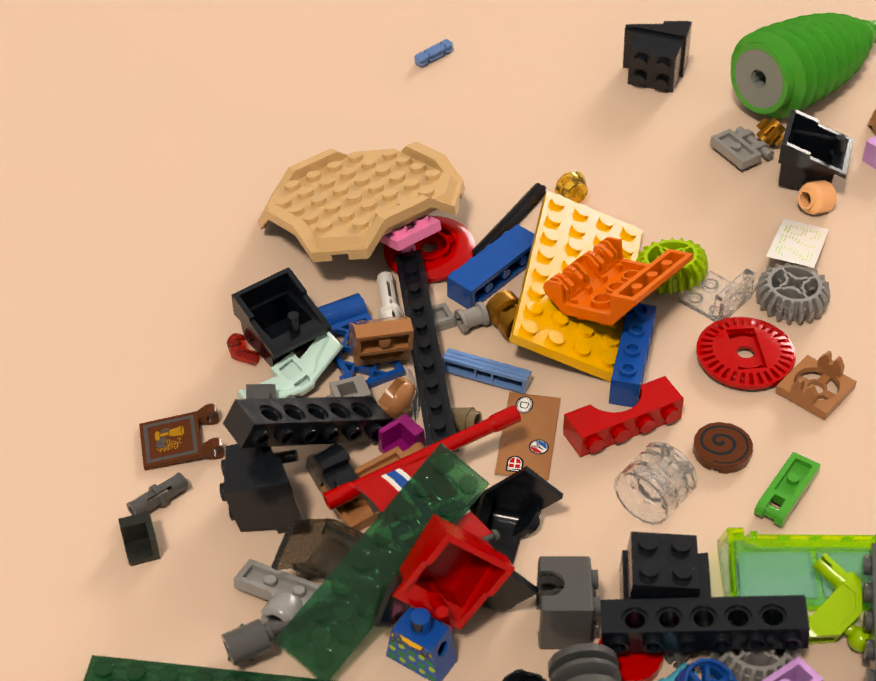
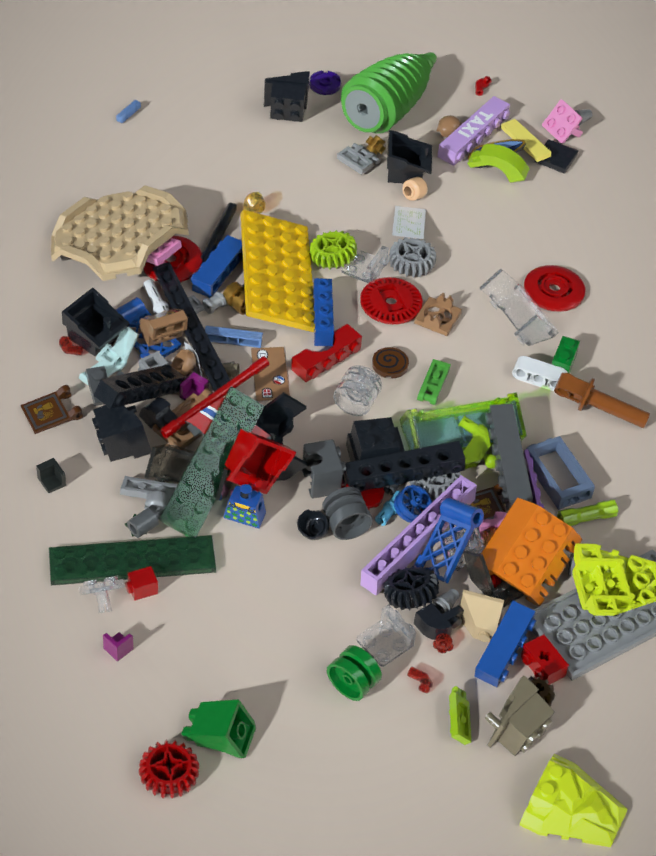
camera: 20 degrees left, 5 degrees up
dark grey pin [126,472,189,515] -> none
orange slope [543,237,693,326] -> none
none -> dark purple tile [309,71,341,95]

